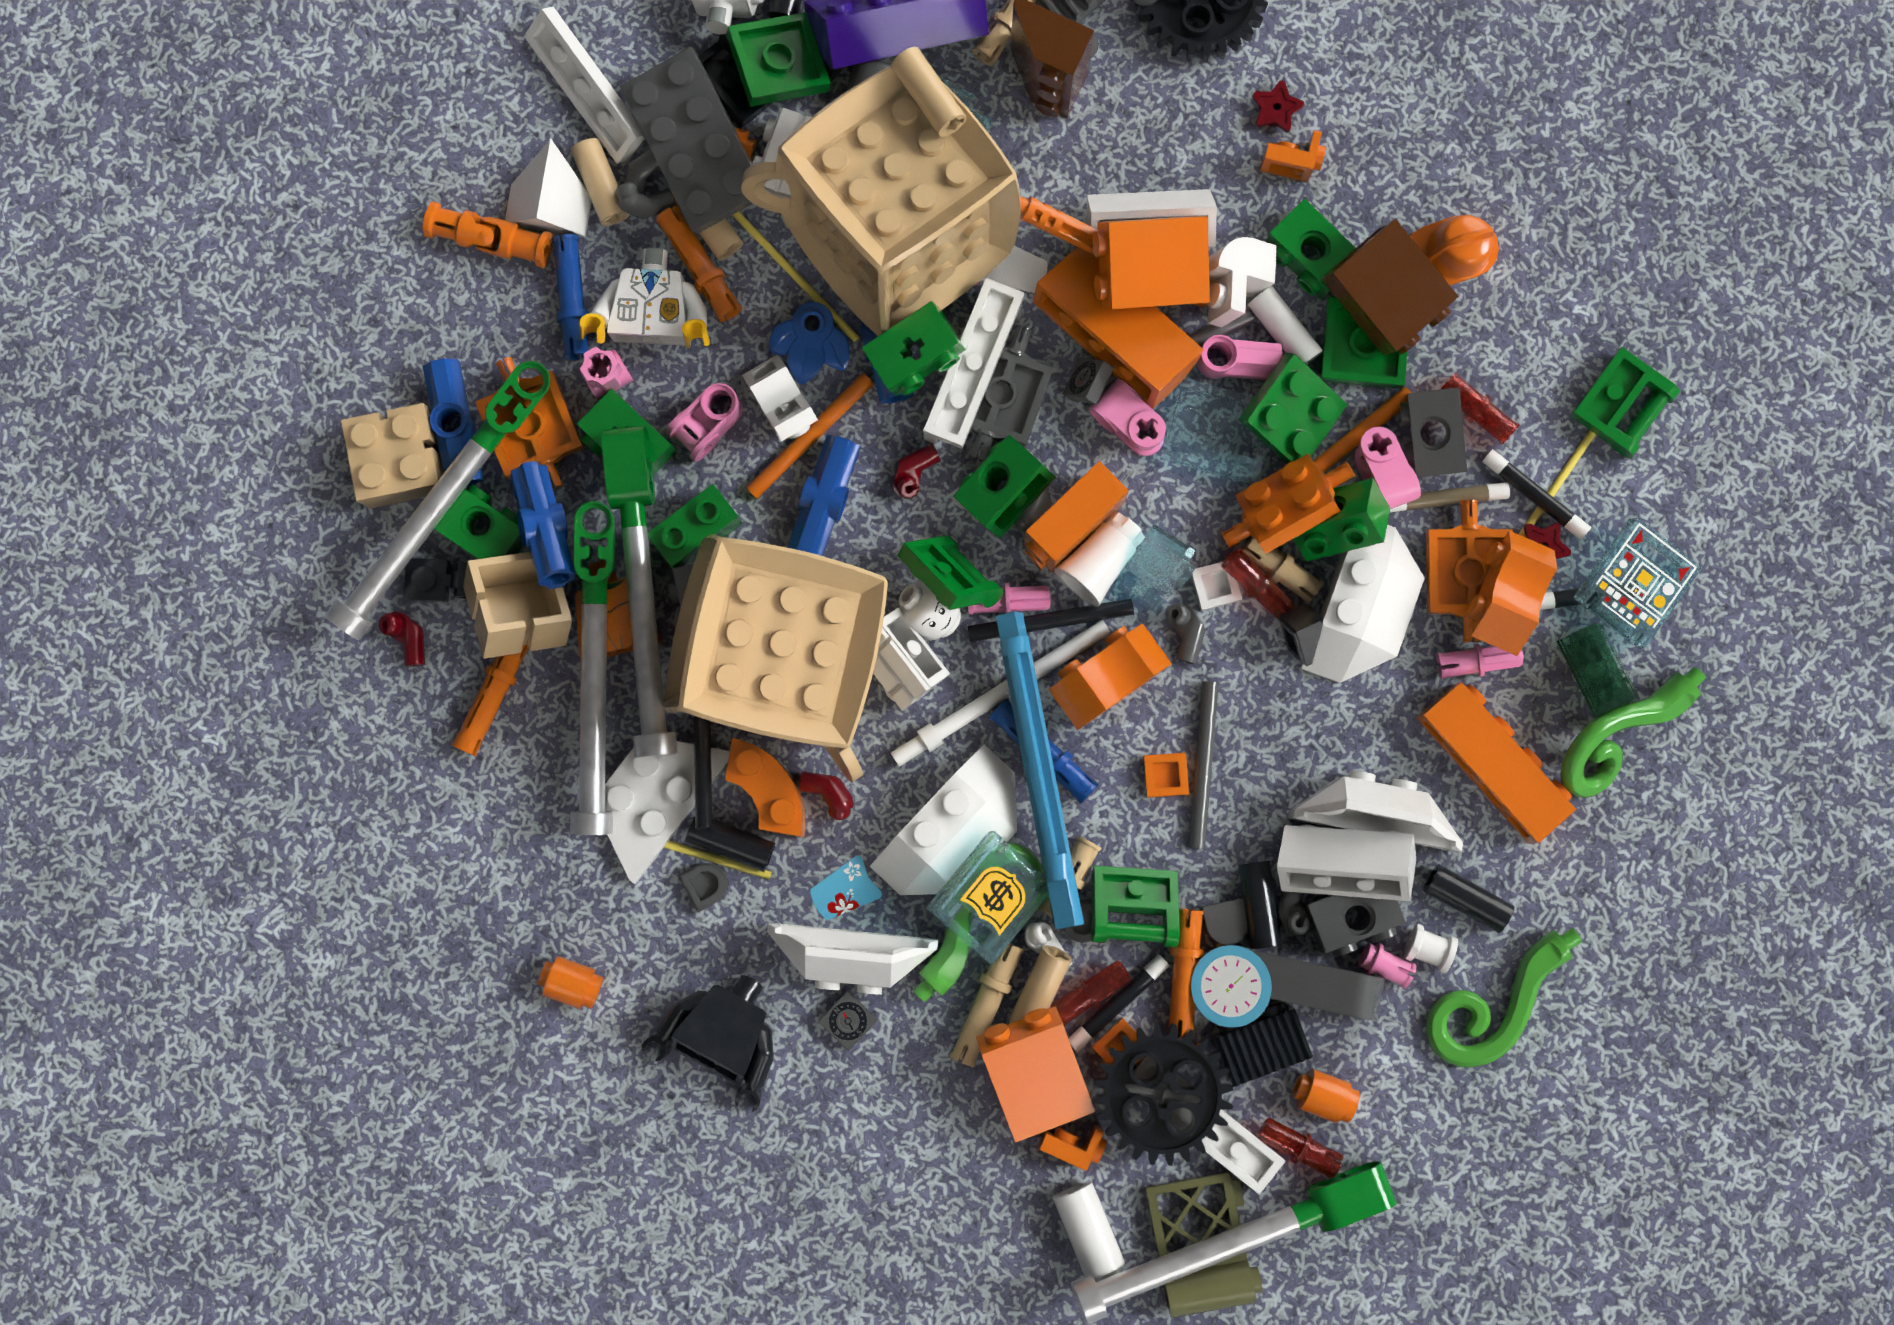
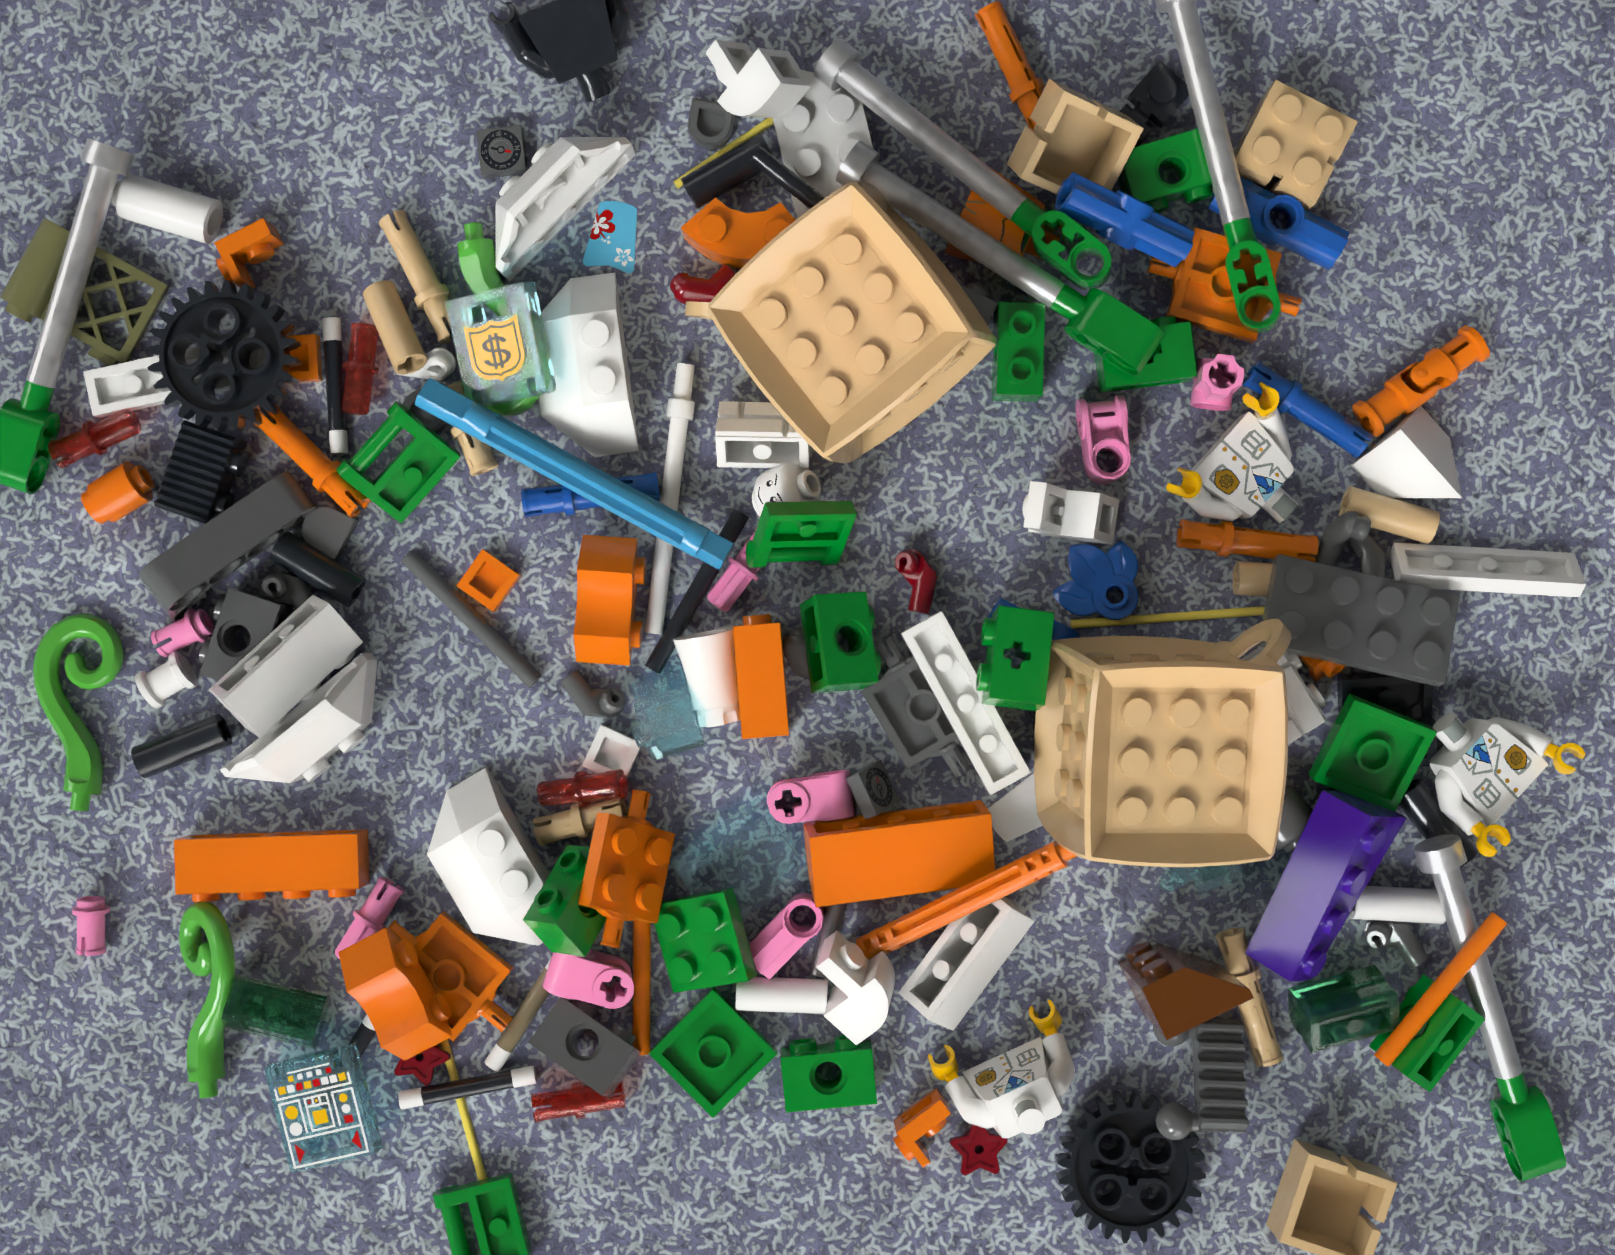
camera: 115 degrees right, 5 degrees up
dark red arm [378,611,426,667] -> none
orange bar [745,373,874,499] -> none
blue piece [787,434,861,556] -> none
tan piece [892,47,967,137] -> none
orange brick [976,1006,1096,1143] -> none
orange brick [1092,216,1210,309] -> none
sticker [1191,945,1272,1027] -> none
black slope [1279,604,1323,667] -> none
reddish brown brick [1321,218,1459,355] -> none
orange piece [1410,214,1499,286] -> none
none -> bright pink pin [72,896,110,956]
none -> white brick [706,40,811,118]
none -> white torso [928,1000,1075,1138]

